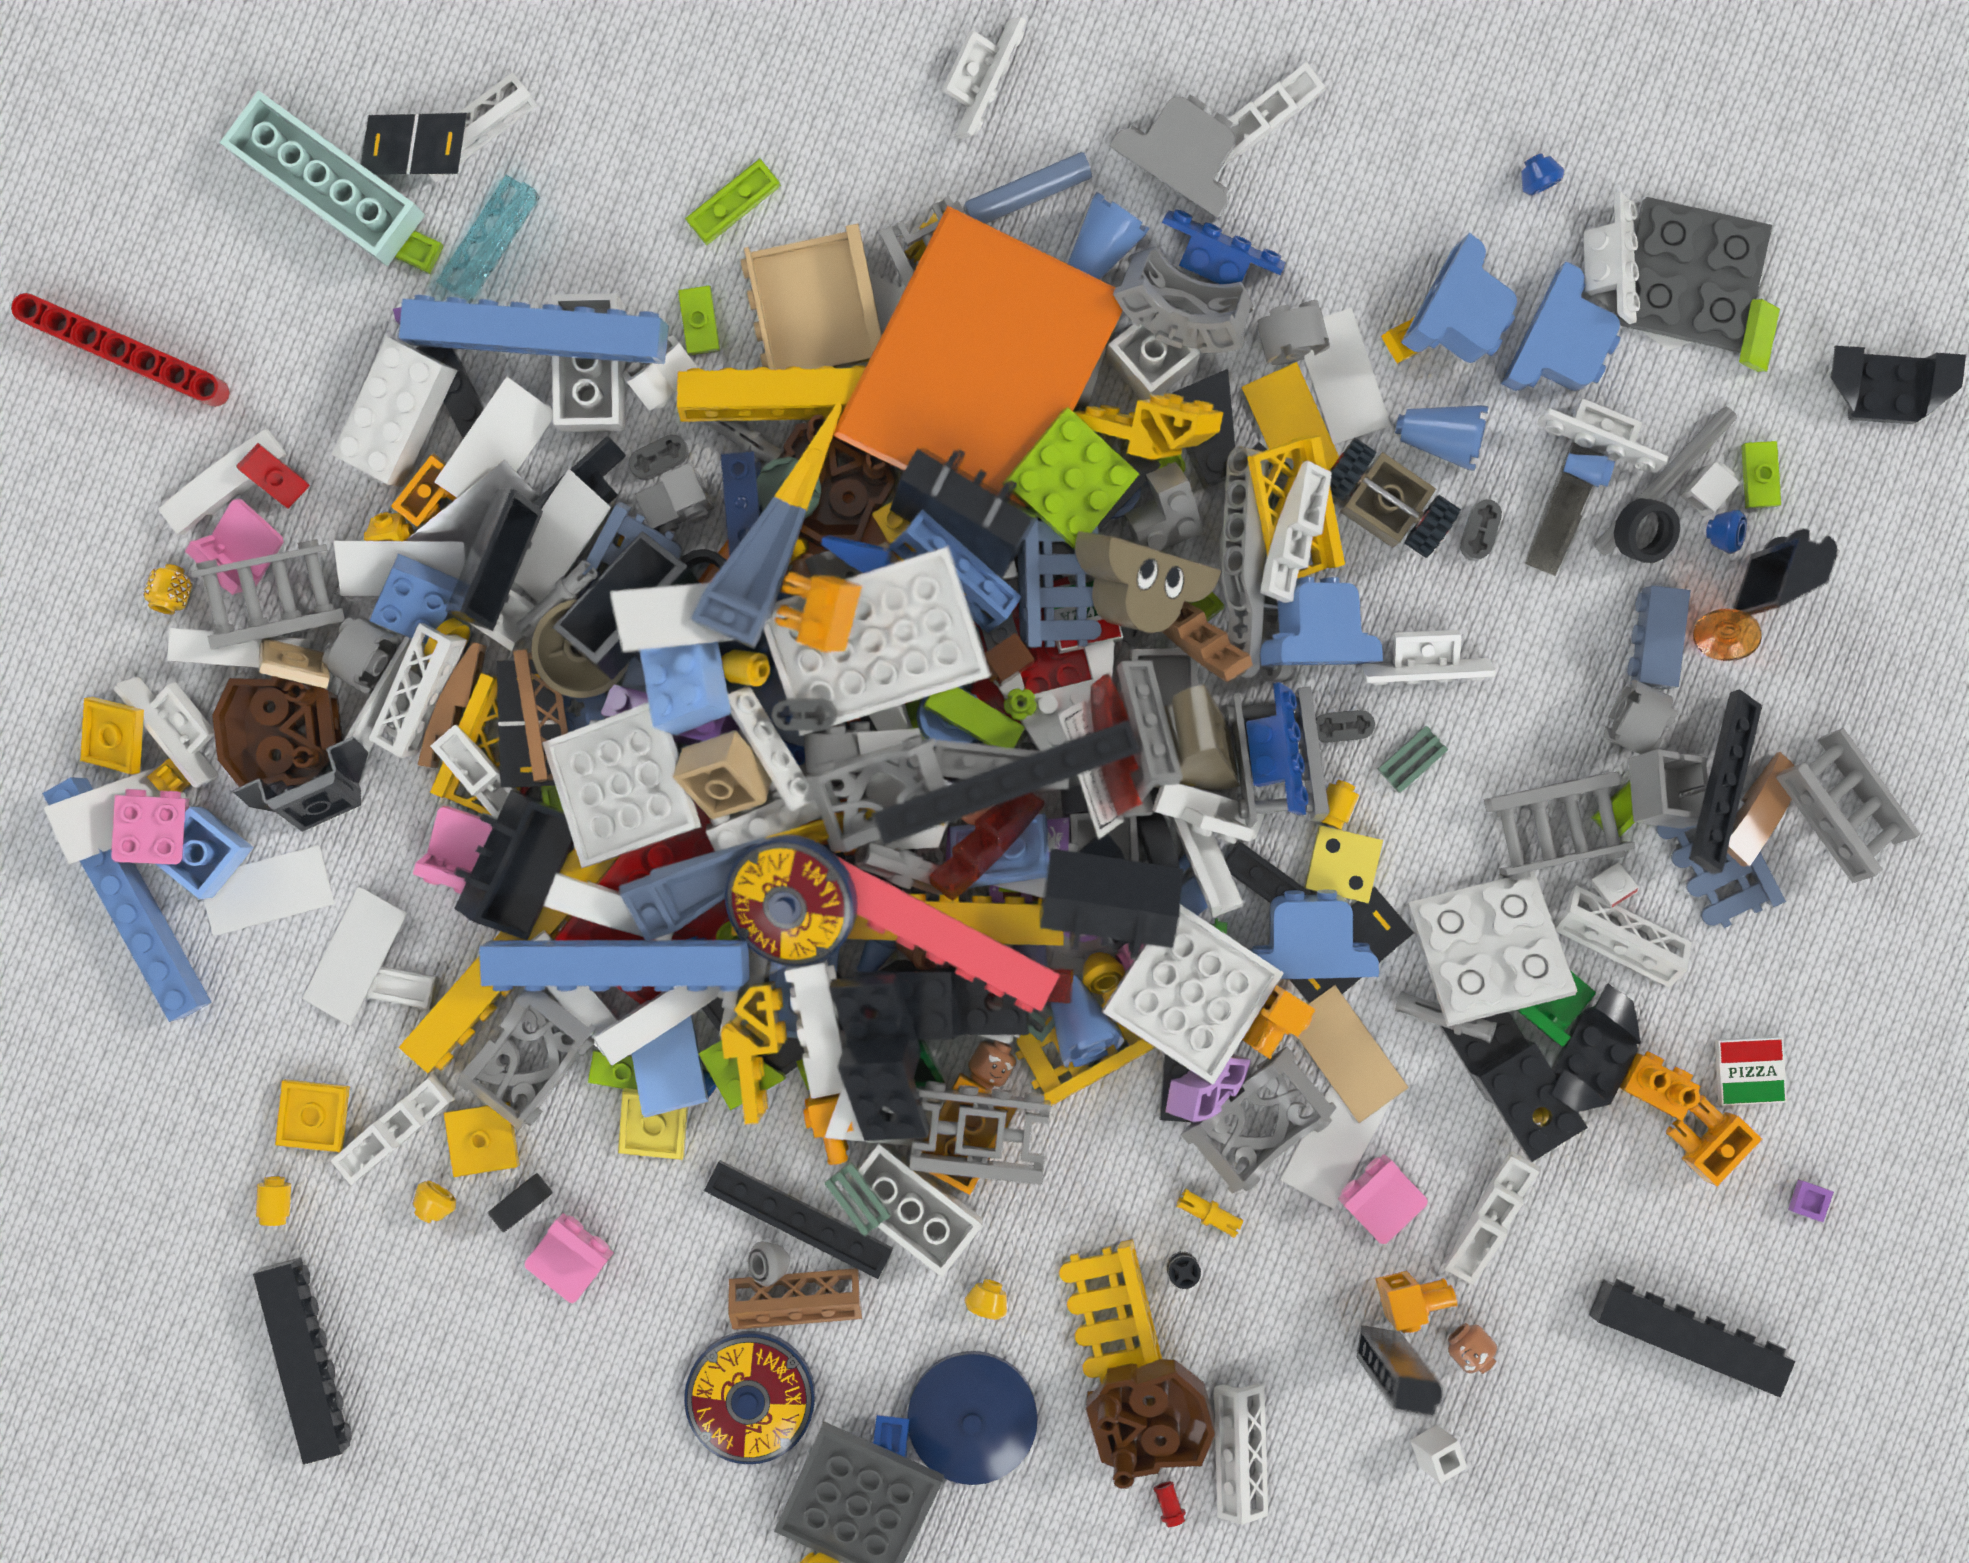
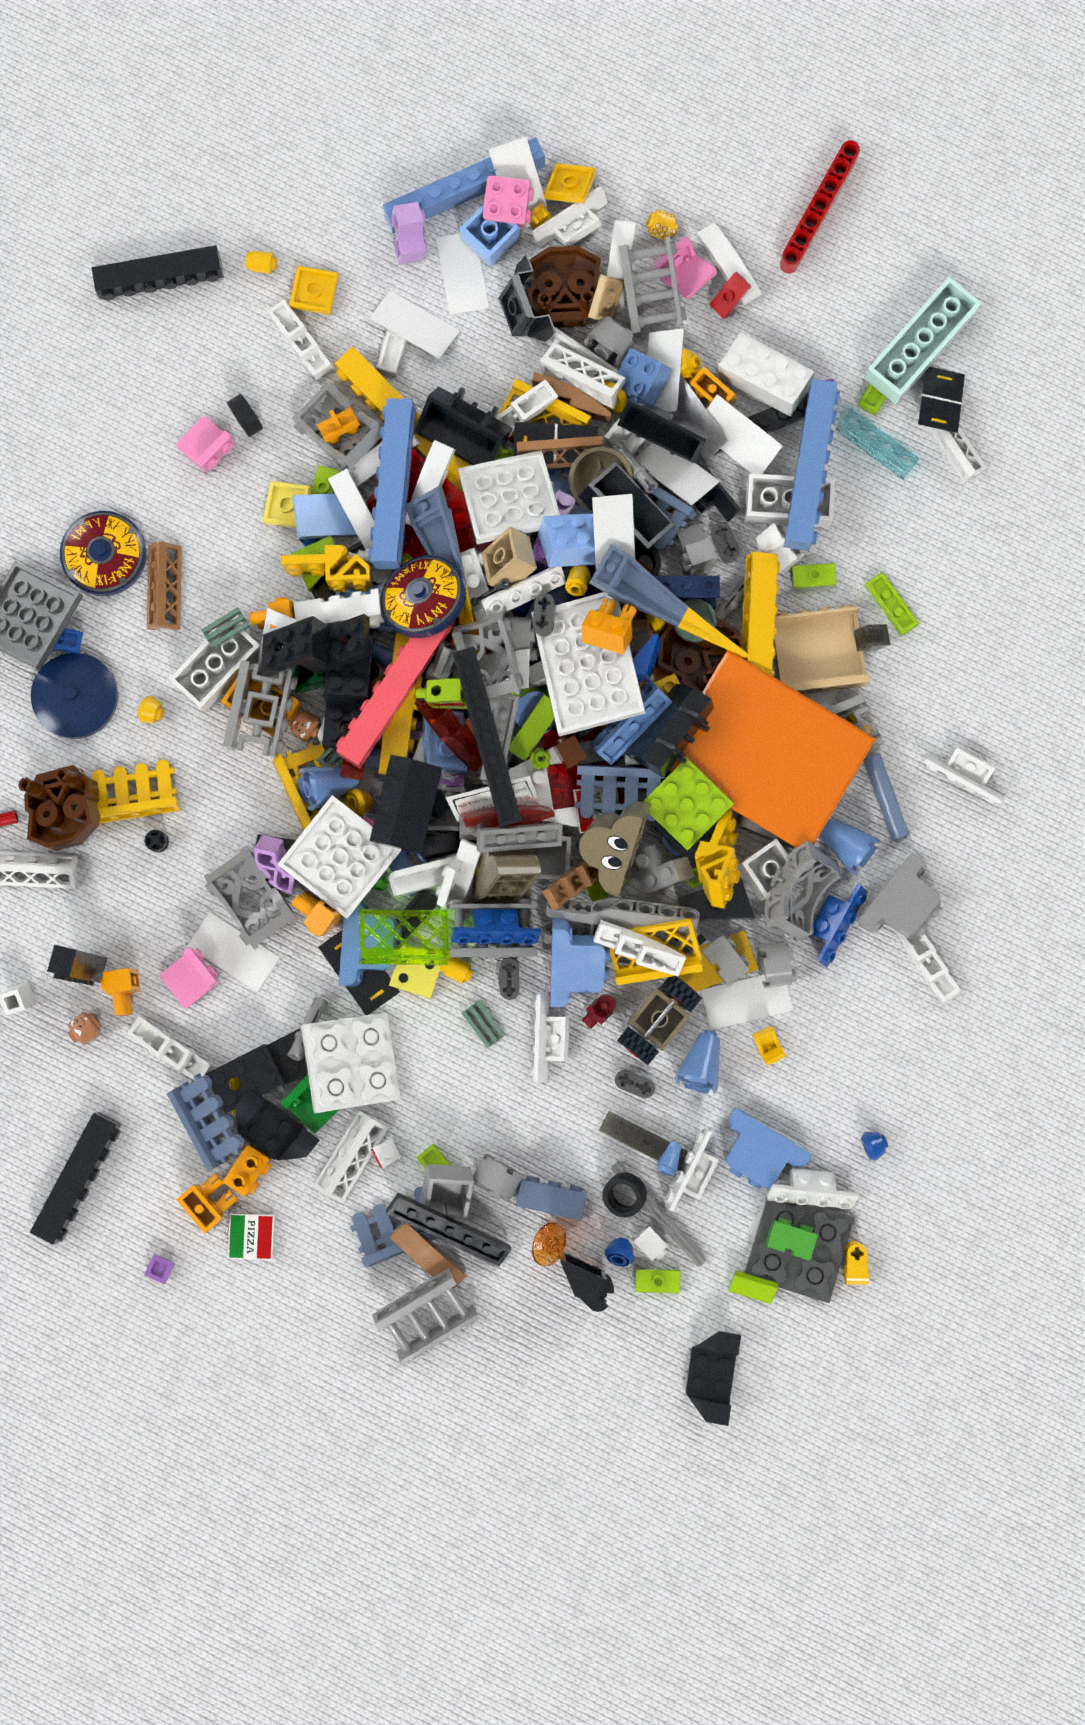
camera: 95 degrees right, 5 degrees down
bright pink bracket [413,806,492,894] -> none
yellow cone [413,1180,456,1223] -> none
yellow plate [444,1102,520,1177] -> none
black plate [704,1160,893,1279] -> none
light grey cone [748,1241,790,1287] -> none
yellow pin [1176,1188,1243,1238] -> none
tan sticker [1297,985,1409,1123] -> none
medium blue brick [1401,233,1517,363] -> none
light grey fence [1484,772,1636,880] -> none
none -> sand blue fence [167,1073,244,1171]
none -> light orange hips [317,407,360,445]
none -> clear neon green fence [359,909,450,965]
none -> lavender brick [392,202,427,265]
none -> lime torso [415,678,467,709]
none -> black hinge [470,579,510,606]
none -> dark red hips [582,994,616,1029]
none -> light grey brick [701,935,750,986]
none -> bright green brick [765,1217,818,1261]
none -> yellow piece [844,1241,869,1285]
none -> clear smoke brick [853,624,891,652]

